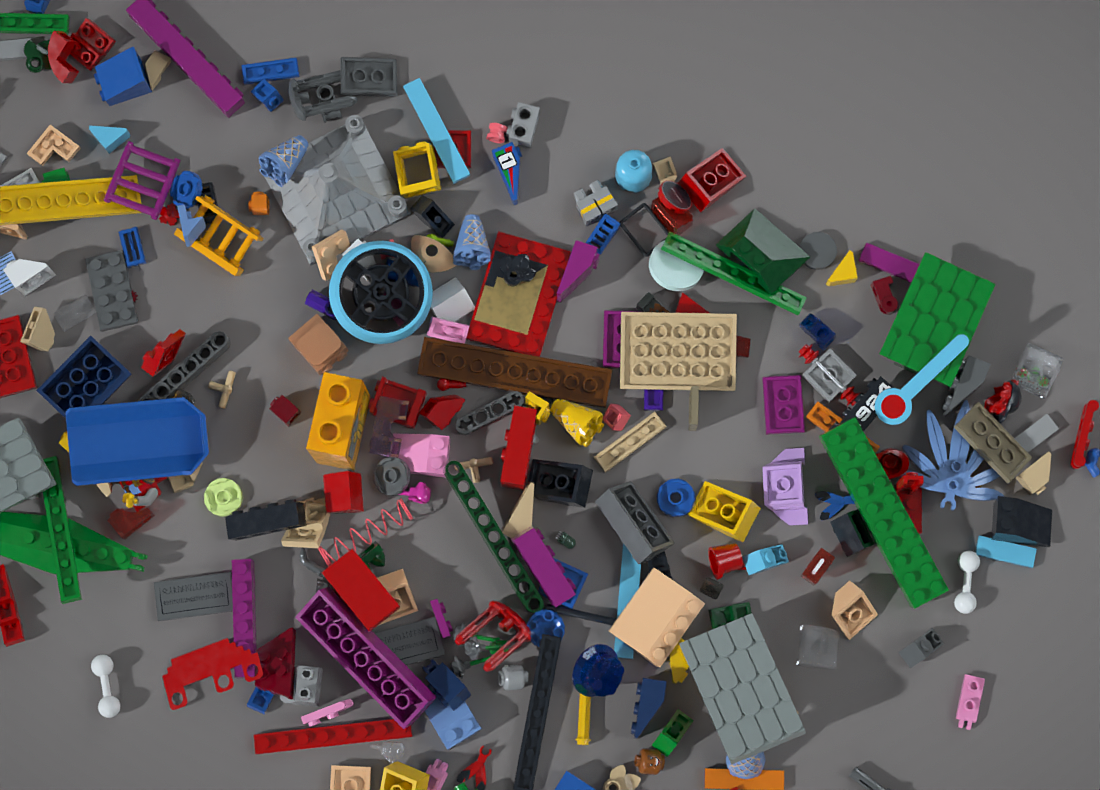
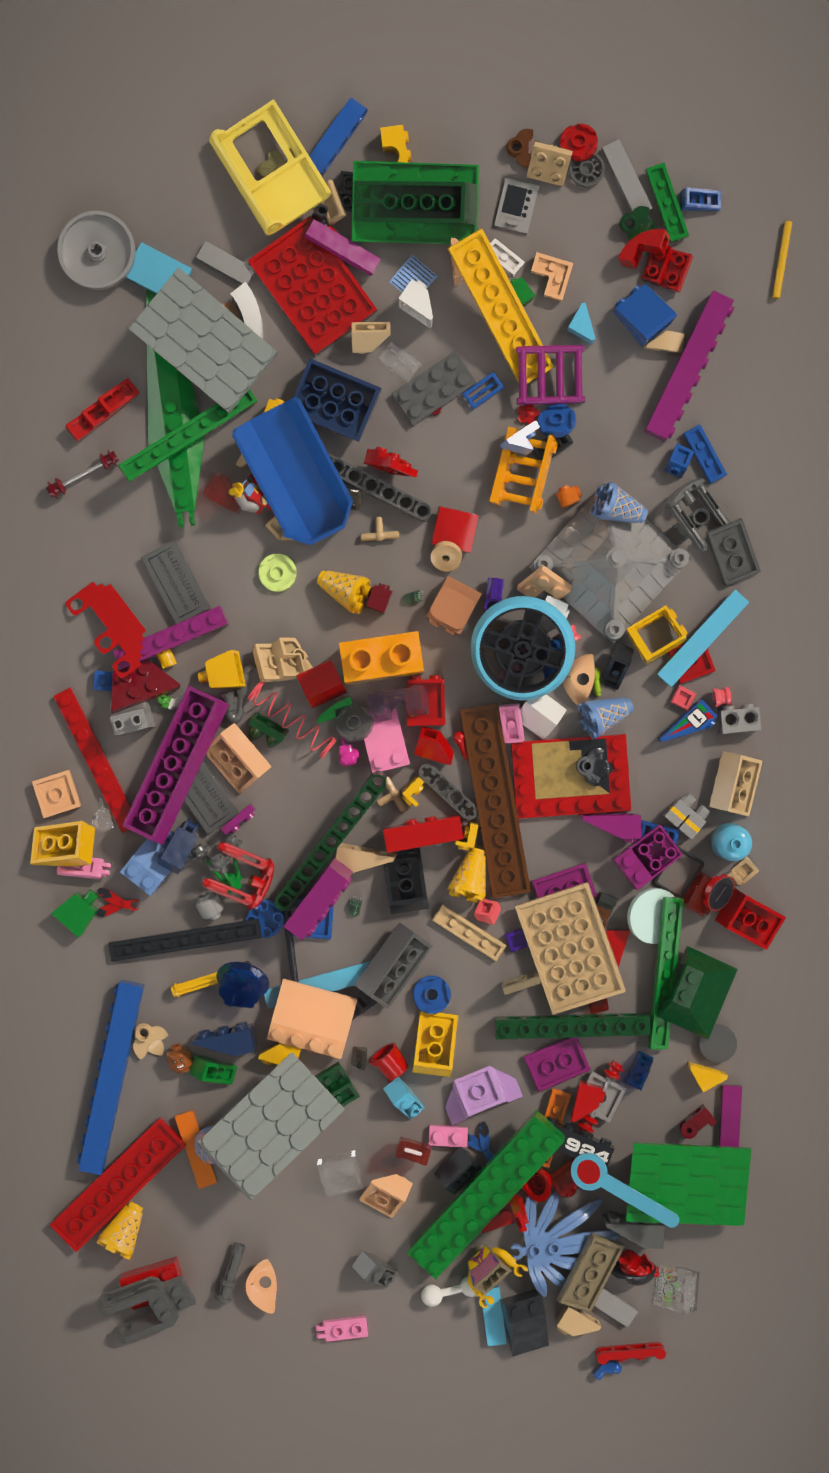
camera: 70 degrees right, 10 degrees up
white piece [91,655,121,718] -> none
black brick [225,499,307,541] -> none
bright pink hinge [301,699,354,727] -> none
red tile [321,548,400,632] -> none
none -> dark red axle [46,449,119,499]
none -> yellow hose [157,649,177,669]
none -> arm [157,694,184,711]
none -> yellow torso [198,650,246,689]
none -> light nougat piece [246,1259,277,1314]
none -> yellow cone [317,570,373,614]
none -> green slope [317,697,353,723]
none -> yellow bracket [401,775,424,807]
none -> clear green piece [404,590,424,604]
none -> bright pink plate [429,1124,468,1148]
none -> red slope [430,506,479,553]
none -> tan piece [431,541,462,572]
none -> torso [467,1245,528,1308]
none -> dark green brick [495,1012,651,1040]
none -> red bracket [550,1158,579,1198]
none -> red slope [571,1080,605,1122]
none -> magenta slope [611,824,683,890]
none -> coral tile [670,685,696,711]
none -> tan slope [709,751,763,816]

